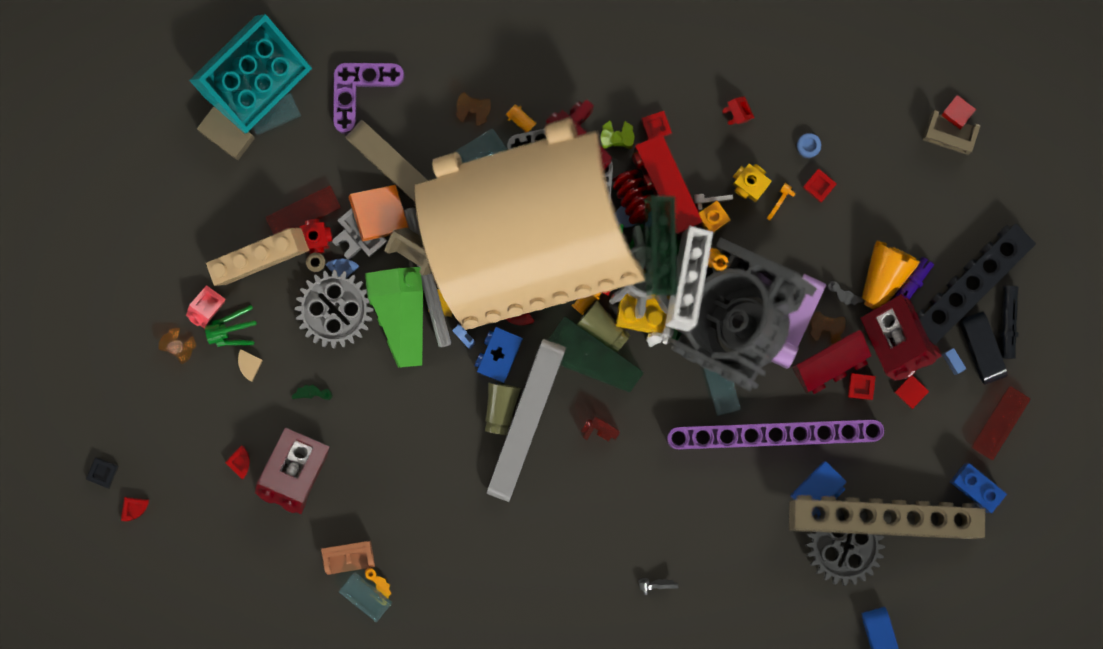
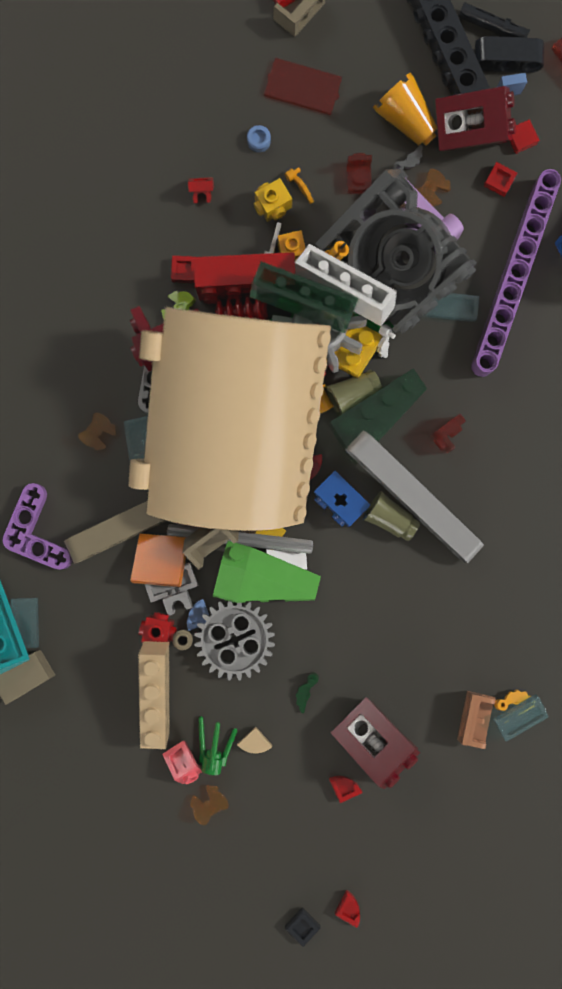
camera: 65 degrees left, 0 degrees up
clear red plate [265,186,341,235] -> none
medium blue tile [452,325,475,349] -> none
light orange pin [506,104,537,133] -> none
dark red slope [792,330,871,394] -> none
red tile [803,169,837,203] -> none
dark purple pin [894,257,934,300] -> none
none -> clear red piece [264,58,342,115]
none -> white sticker [266,549,307,570]
none -> clear red bracket [346,153,372,194]

